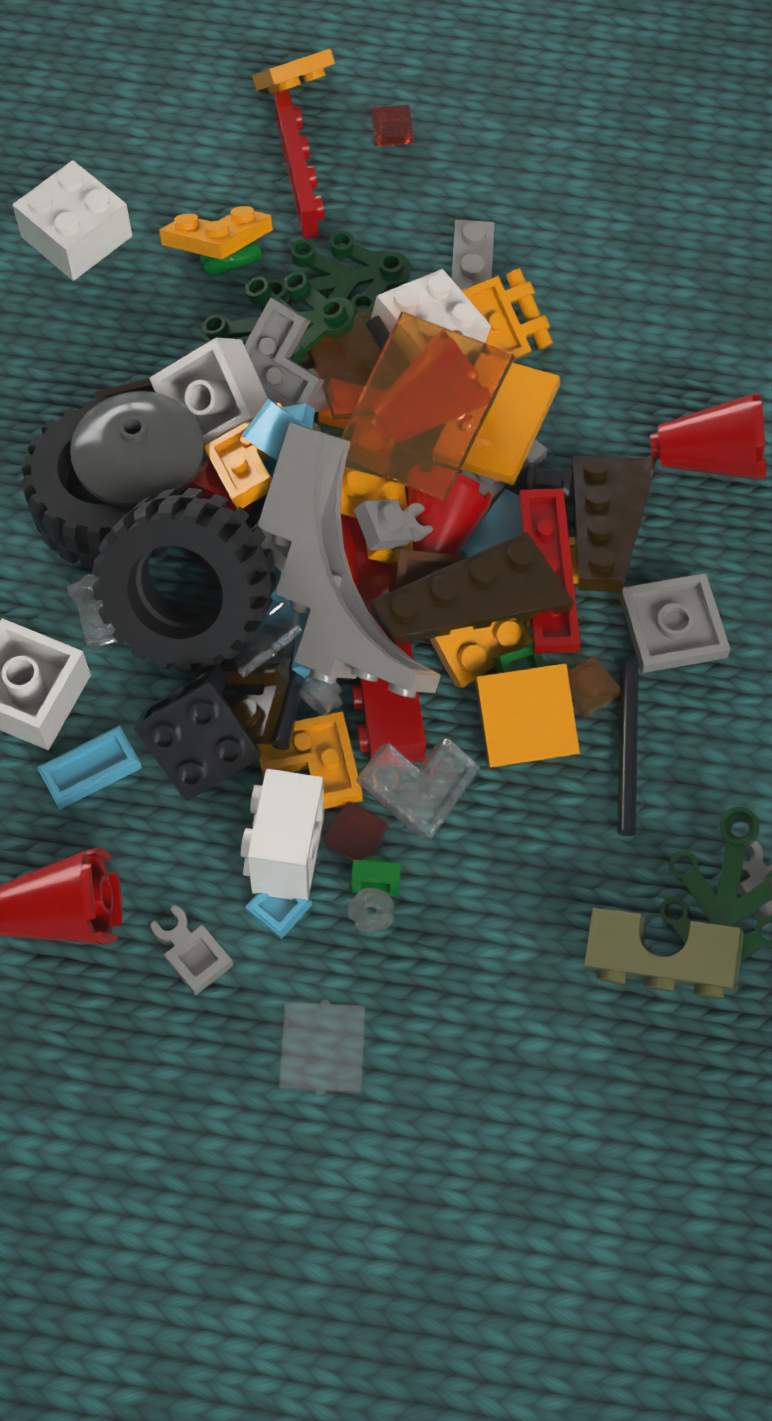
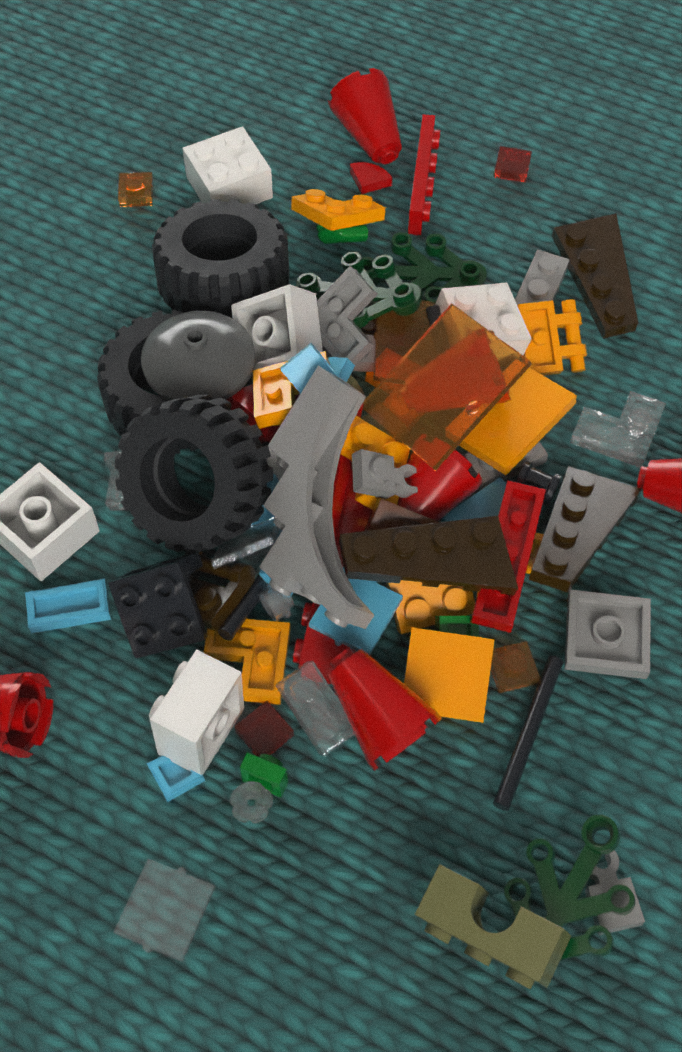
camera: 20 degrees right, 5 degrees down
light grey plate [150,905,233,996] -> none
light orange plate [252,49,335,95] -> none
none -> black tyre [152,199,289,319]
none -> medium azure piece [309,567,403,655]
none -> red cone [328,68,402,165]
none -> red cone [328,647,442,771]
none -> red tile [350,162,392,194]
none -> dark brown wing [552,213,638,339]
none -> clear plate [570,391,666,468]

